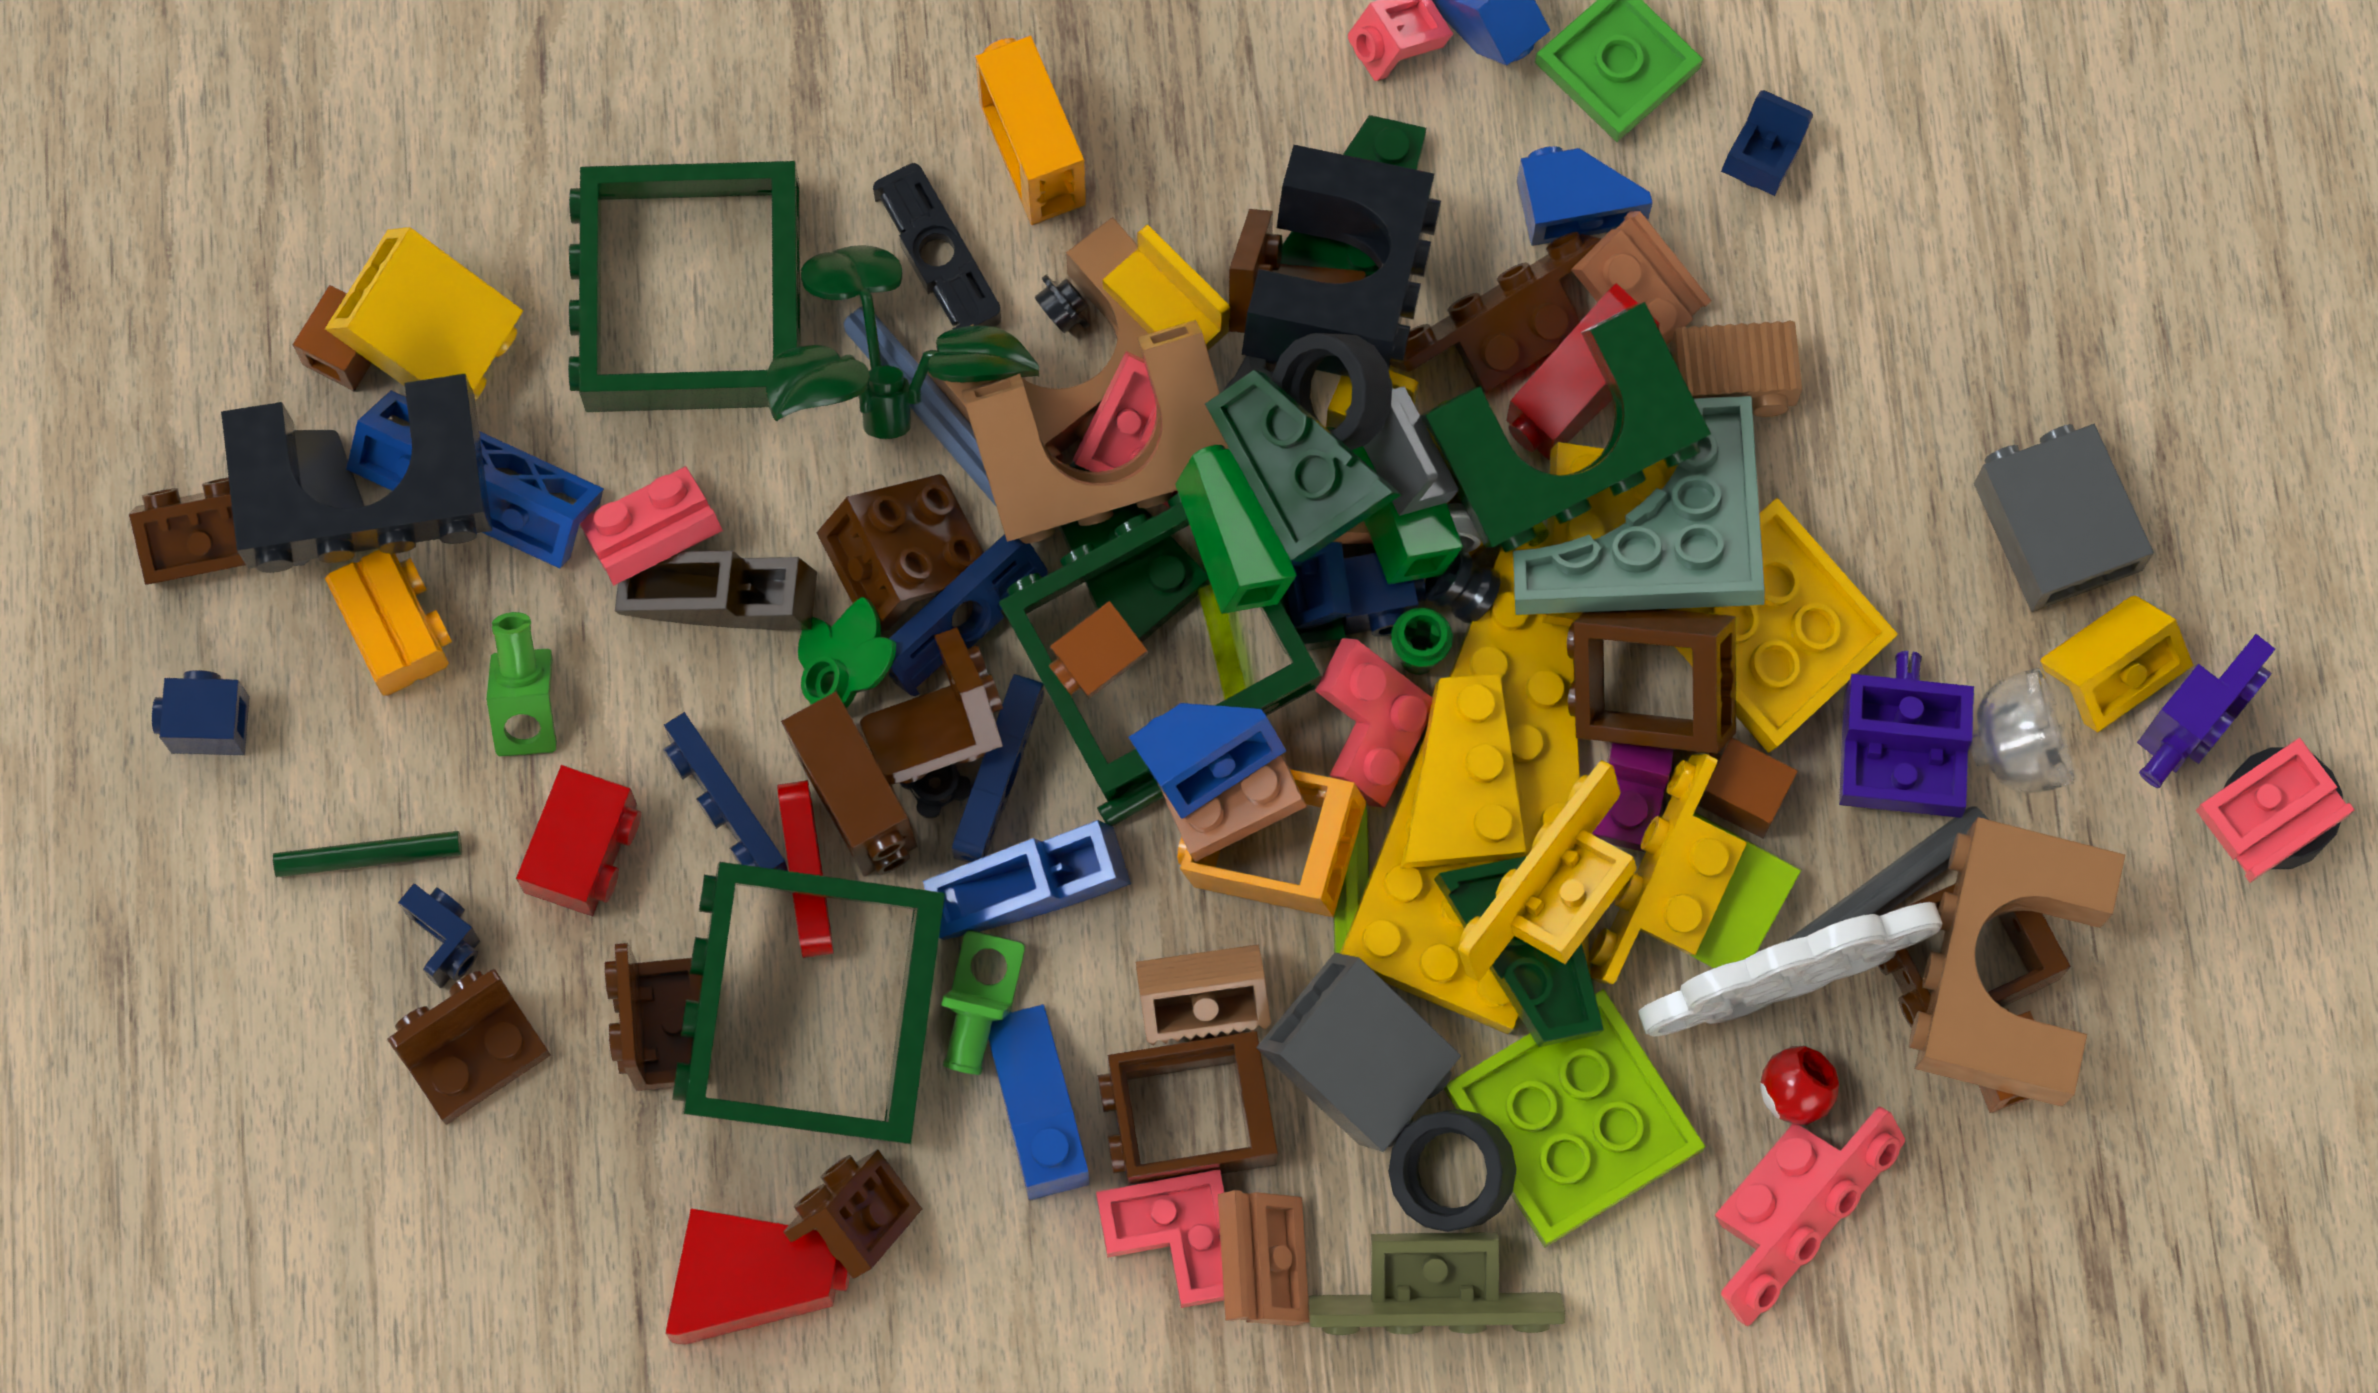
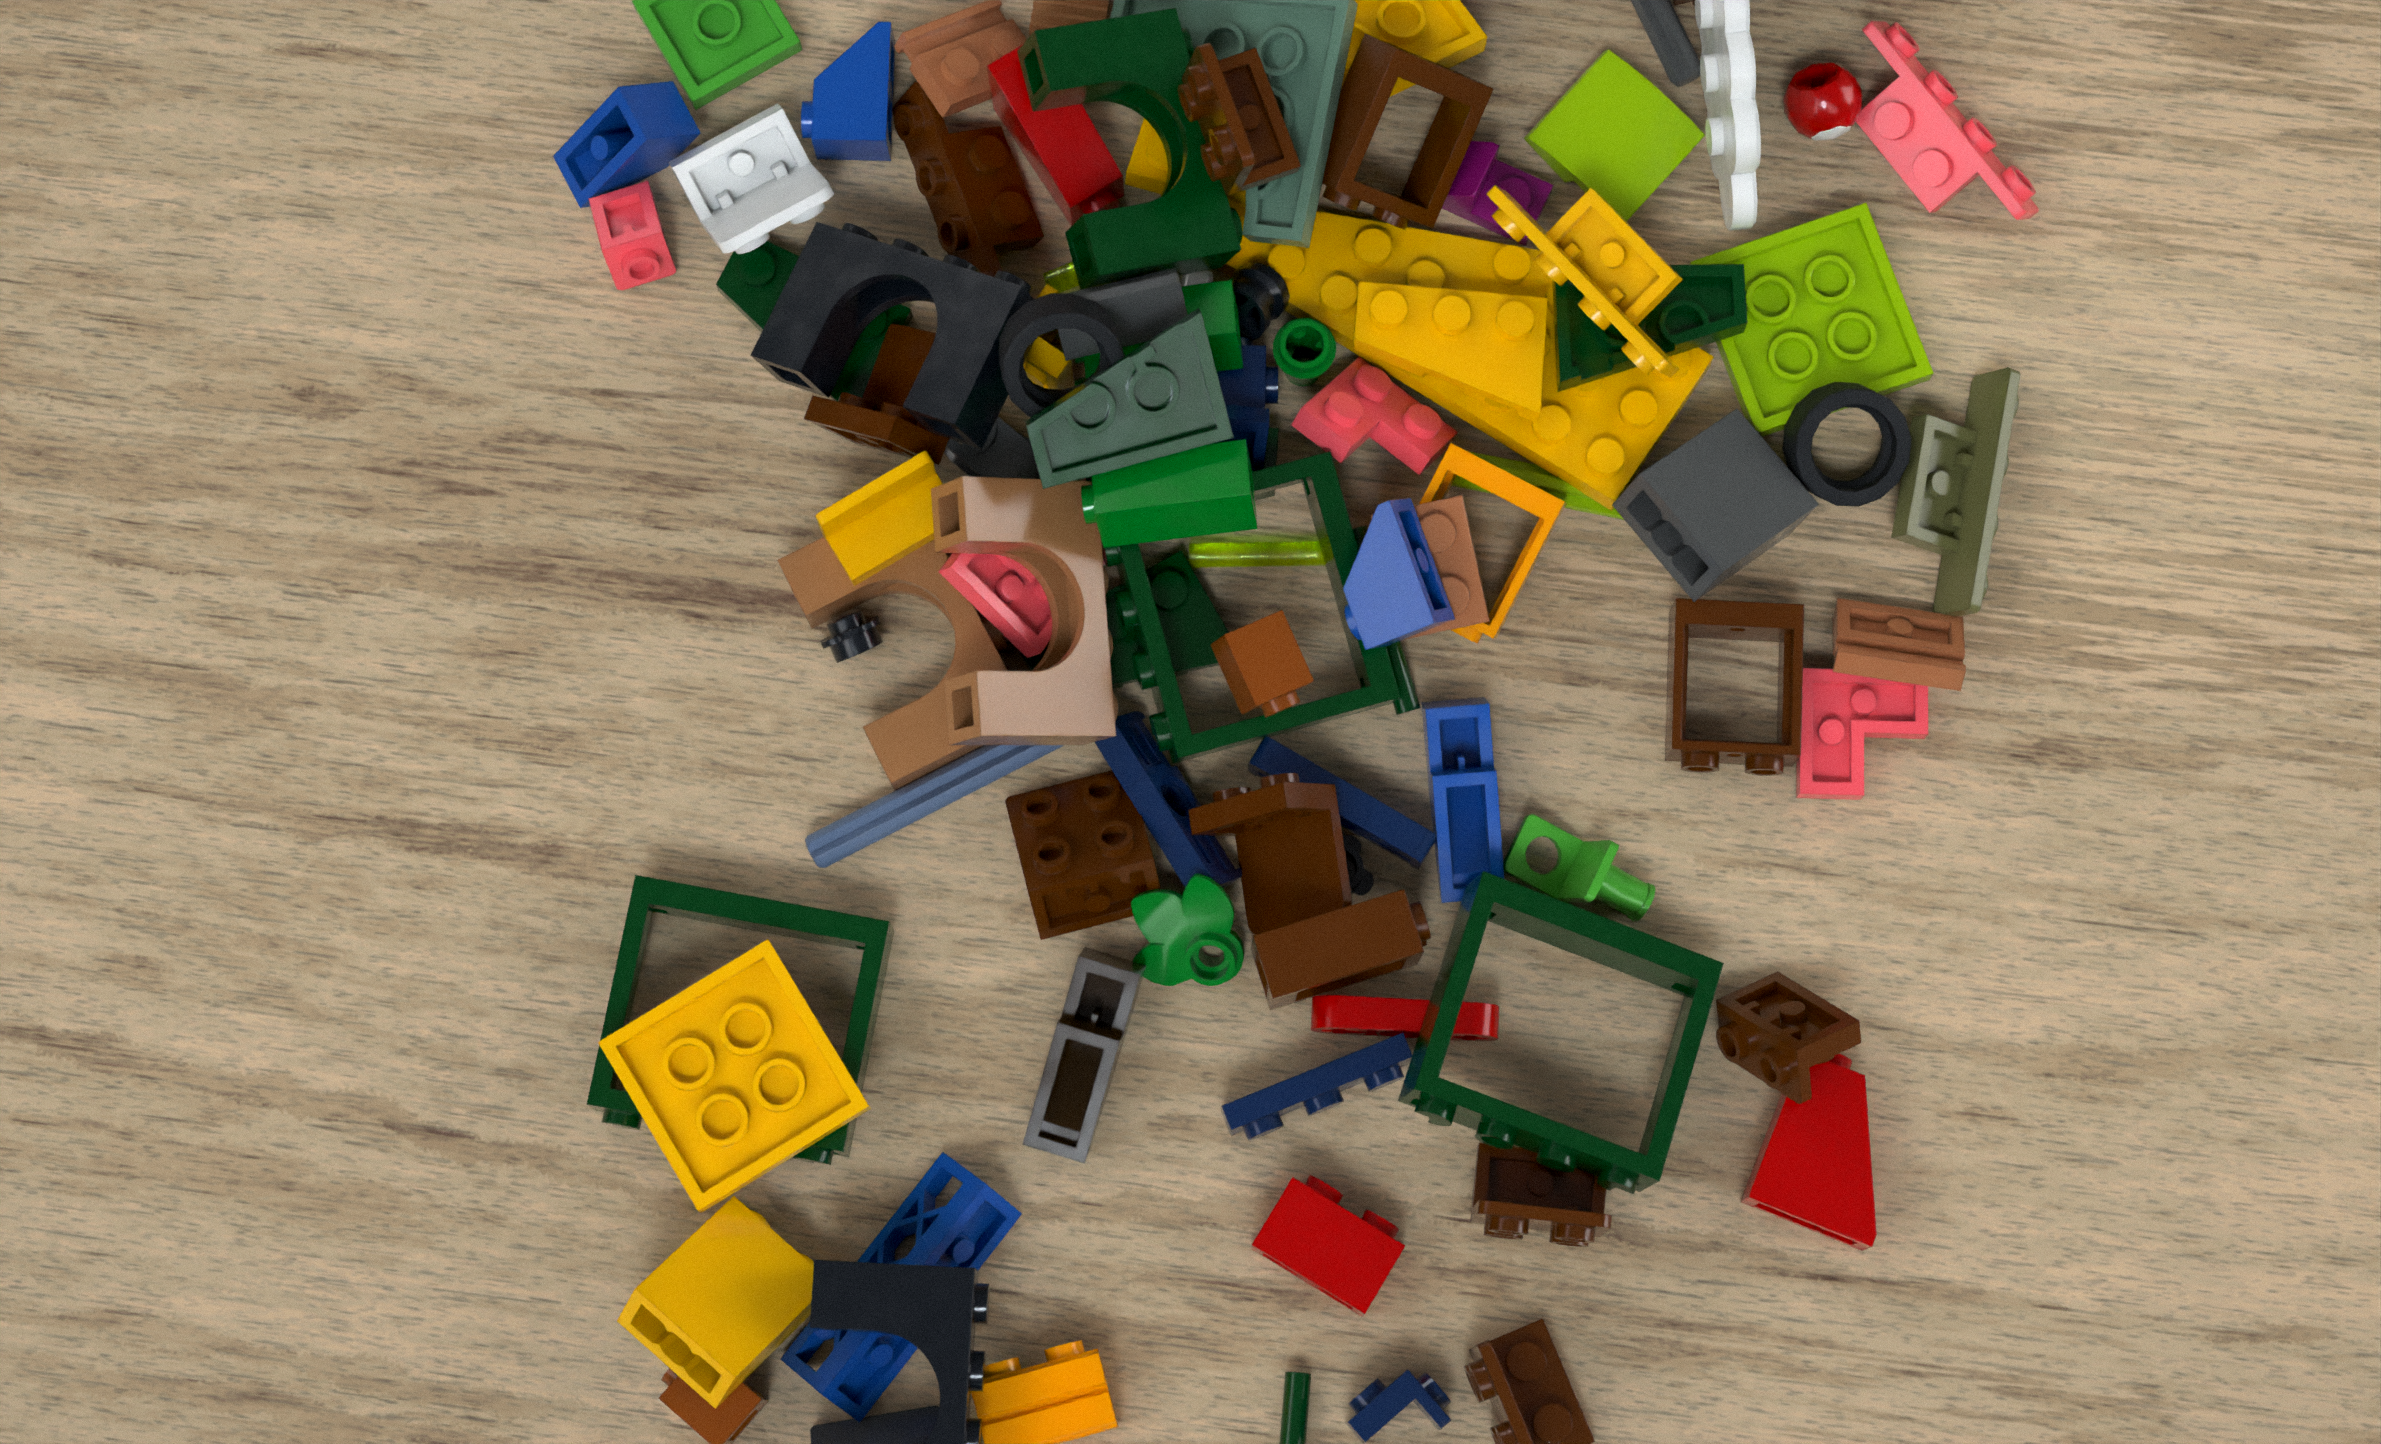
camera: 75 degrees left, 5 degrees up
bright green bracket [486,612,557,756] -> none
coral plate [580,466,723,586] -> none
dark green plant [766,245,1039,439] -> none
black piece [873,163,1001,330] -> none
light orange window [975,35,1086,225] -> none
blue slope [988,1004,1090,1200] -> none
medium nougat brick [1135,944,1271,1046] -> none
yellow bracket [1588,754,1747,985] -> none
dark orange brick [1698,737,1798,839] -> none
none -> yellow plate [598,939,871,1213]
none -> white bracket [668,103,834,254]
none -> reddish brown bracket [1178,43,1301,196]

